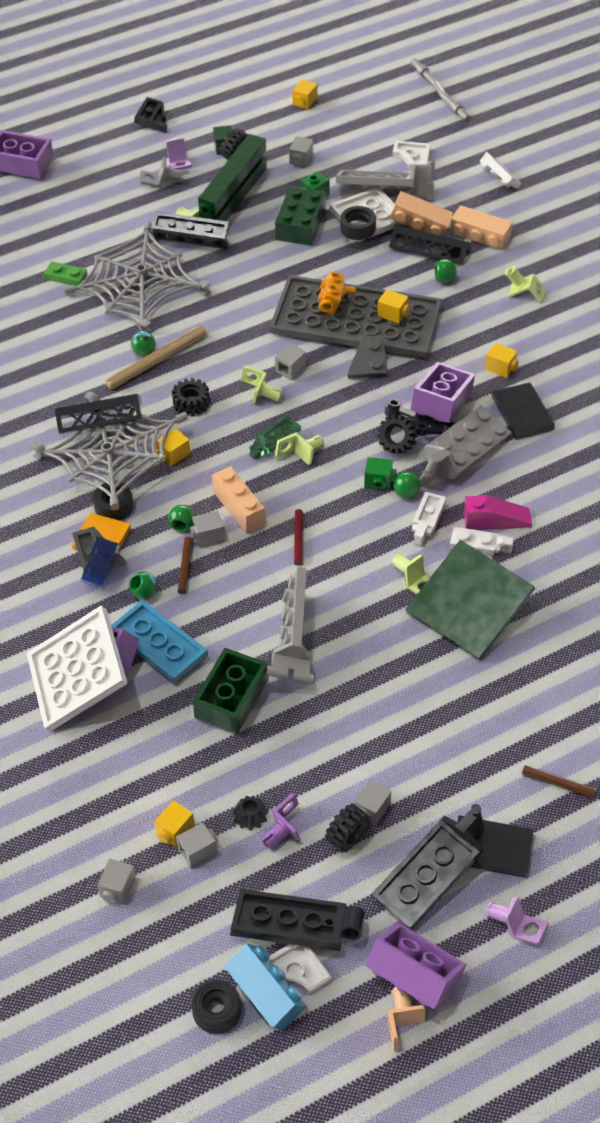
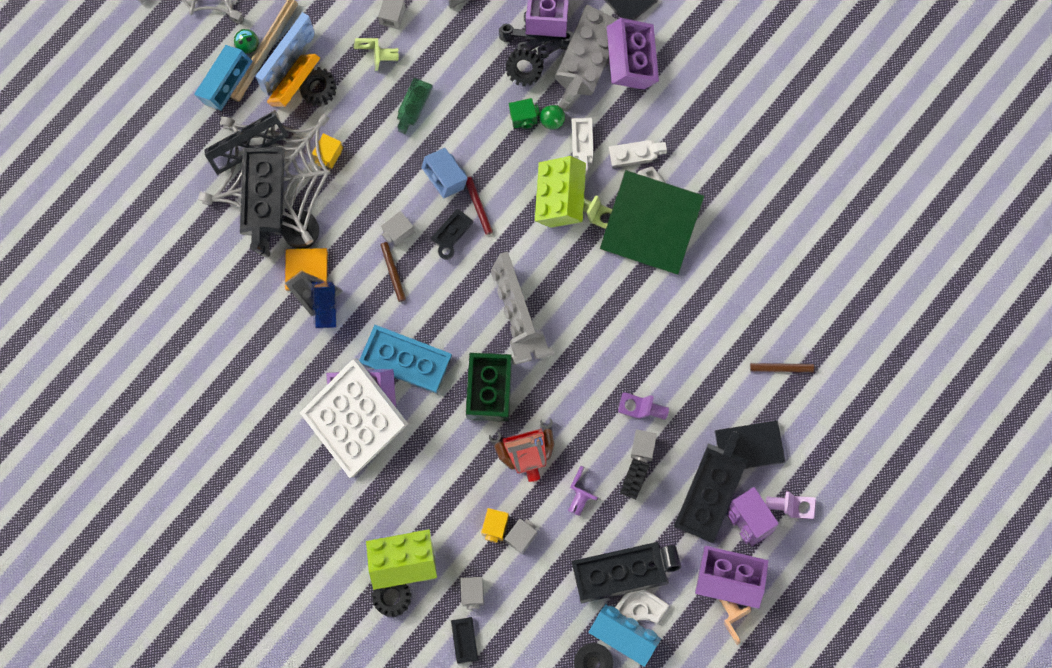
camera: 15 degrees left, 25 degrees up
green piece [129,571,158,600] -> none
green piece [168,505,196,532] -> none
light nougat brick [212,466,265,534] -> none
black piece [232,795,269,831] -> none
yellowish green bracket [275,433,324,465] -> none
dark pink slope [464,495,532,530] -> none
none -> dark azure brick [194,45,253,111]
none -> black hinge [240,147,285,258]
none -> light blue plate [255,12,314,95]
none -> light orange tile [267,54,320,107]
none -> lime brick [366,529,437,590]
none -> black tyre [372,584,412,617]
none -> medium blue brick [421,148,467,199]
none -> black hinge [431,208,474,260]
none -> black tile [451,617,479,664]
none -> torso [489,418,555,482]
none -> lime brick [535,156,586,228]
none -> medium lavender brick [607,18,659,89]
none -> medium lavender bracket [618,392,669,420]
none -> medium lavender brick [727,487,779,547]

